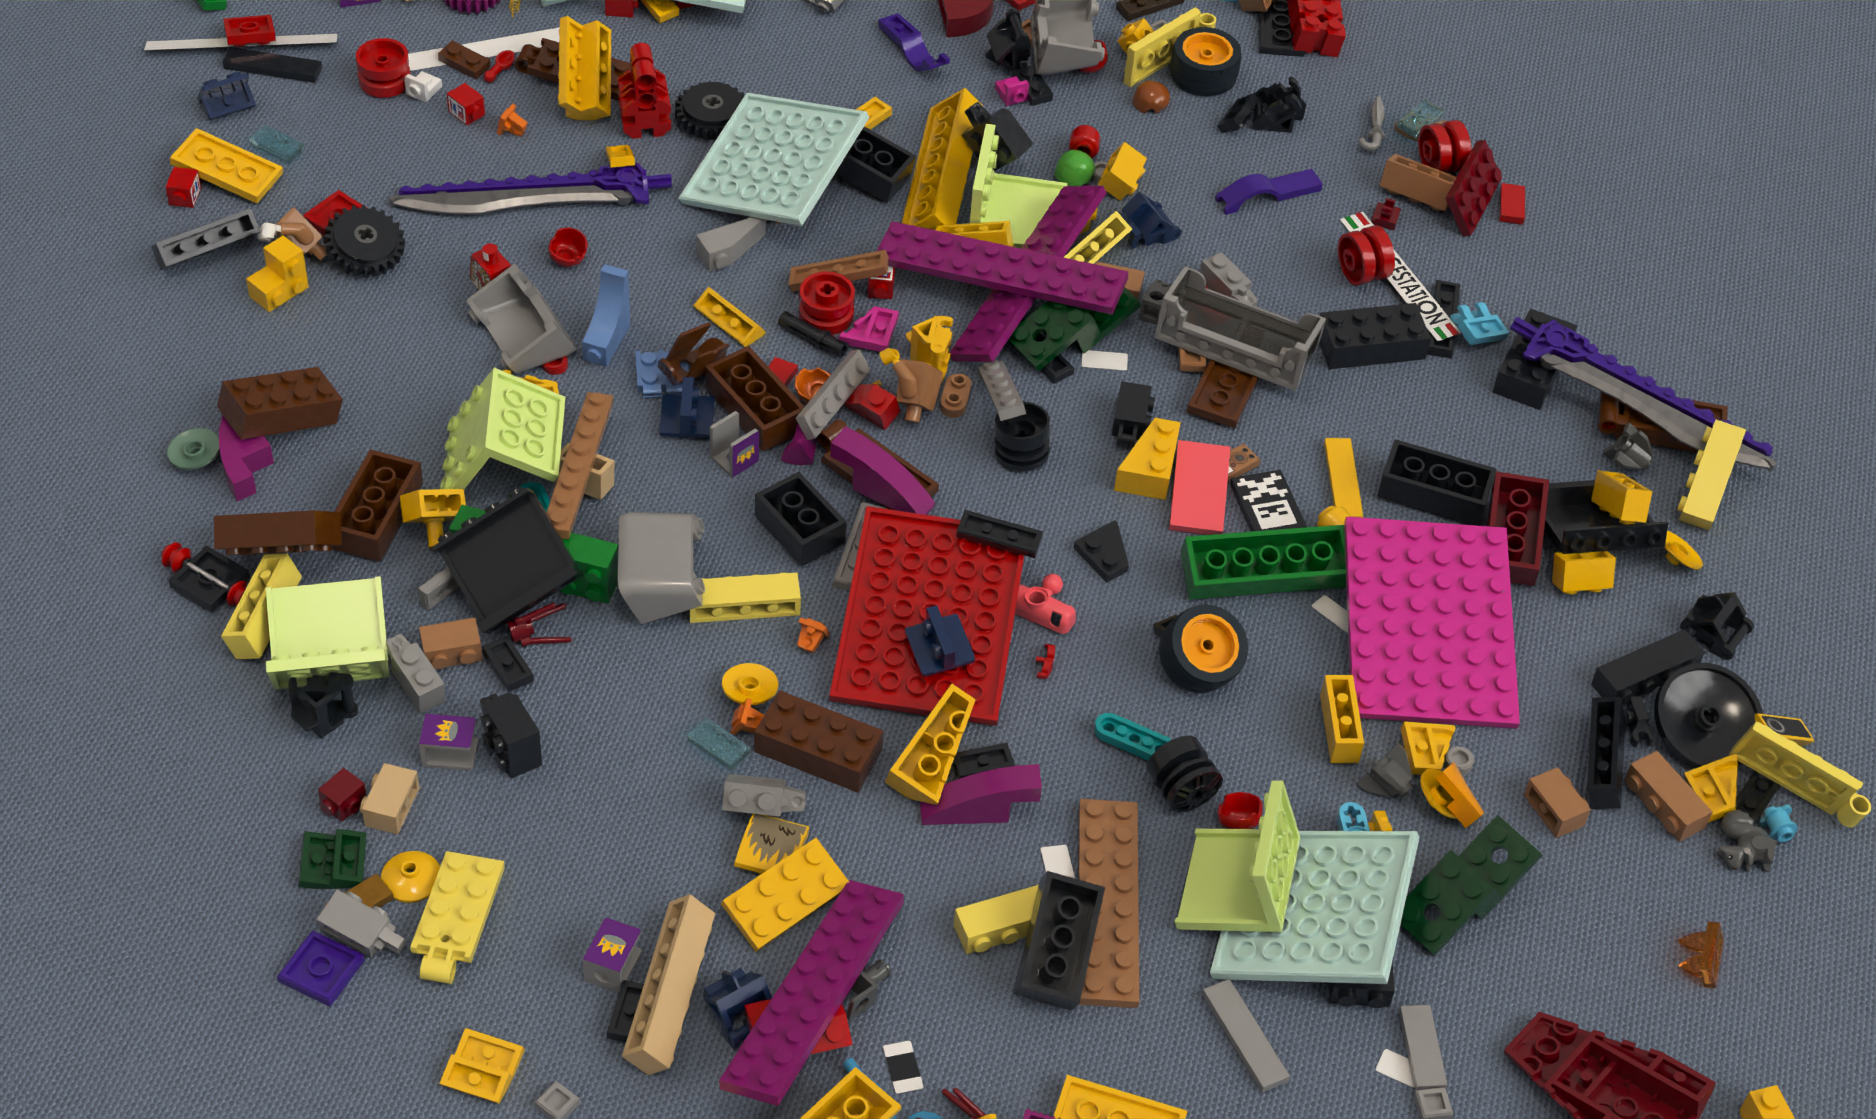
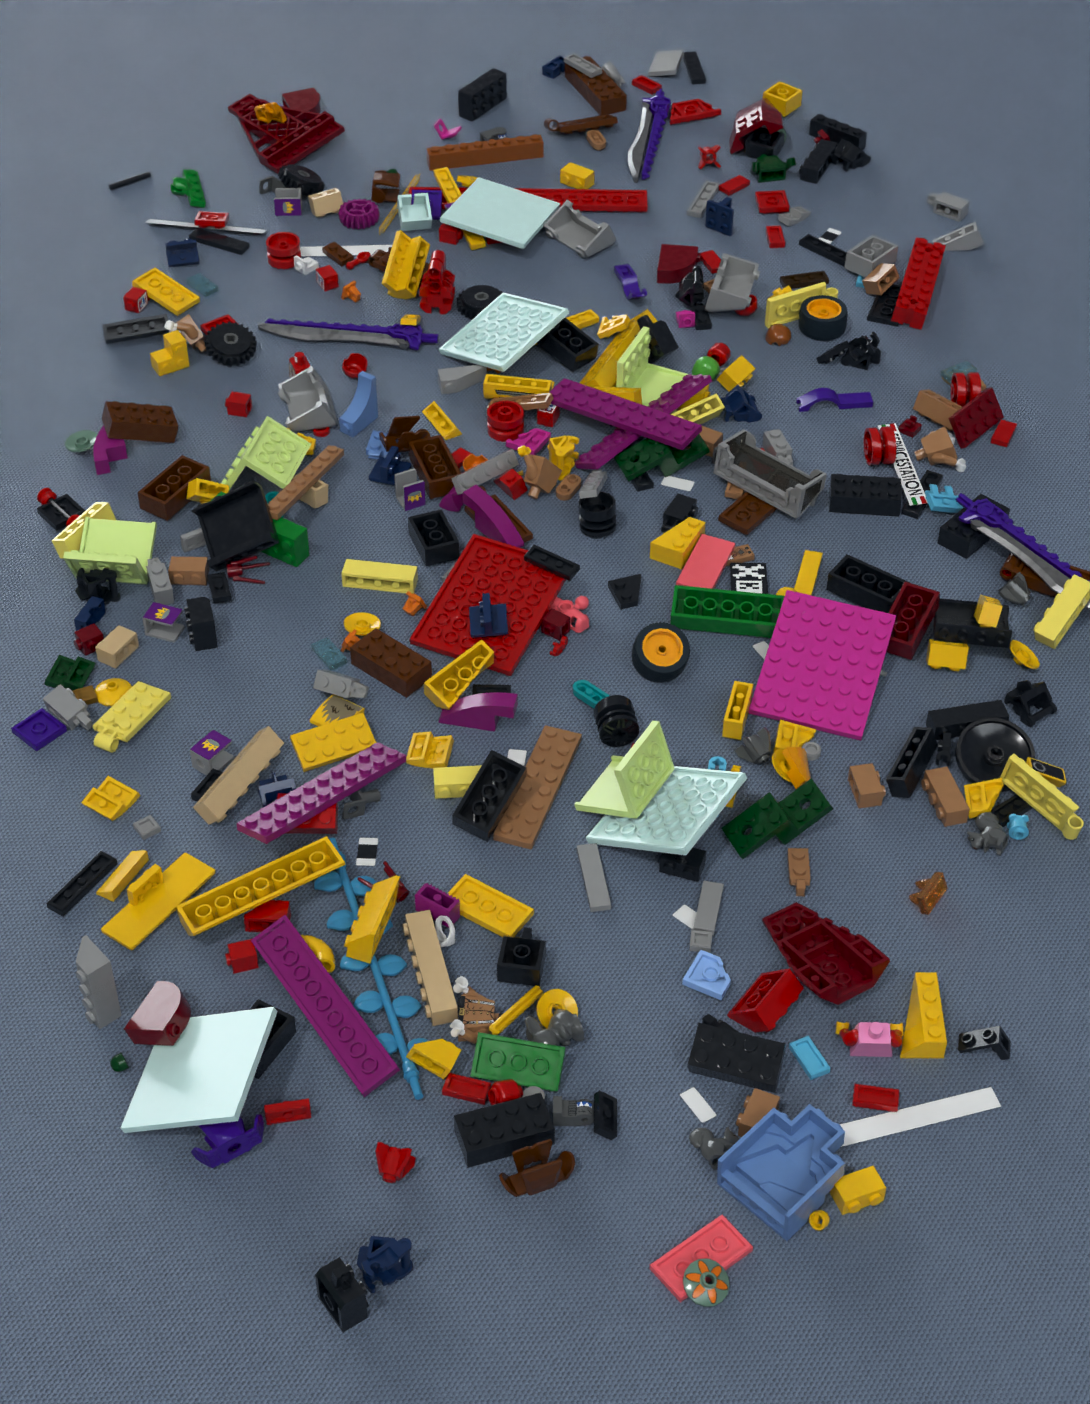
camera: 20 degrees right, 5 degrees down
reddish brown piece [214,510,342,555] -> none
light grey windscreen [618,512,705,624] -> none
black pin [778,311,849,358] -> none
light grey piece [1359,96,1385,151] -> none
none -> dark blue piece [74,596,106,631]
none -> red brick [225,391,252,418]
none -> yellow slope [406,731,454,769]
none -> yellow brick [483,374,554,399]
none -> dark red brick [541,608,570,641]
none -> yellow wing [597,314,630,339]
none -> medium nougat hinge [787,848,811,896]
none -> medium nougat torso [914,426,966,472]

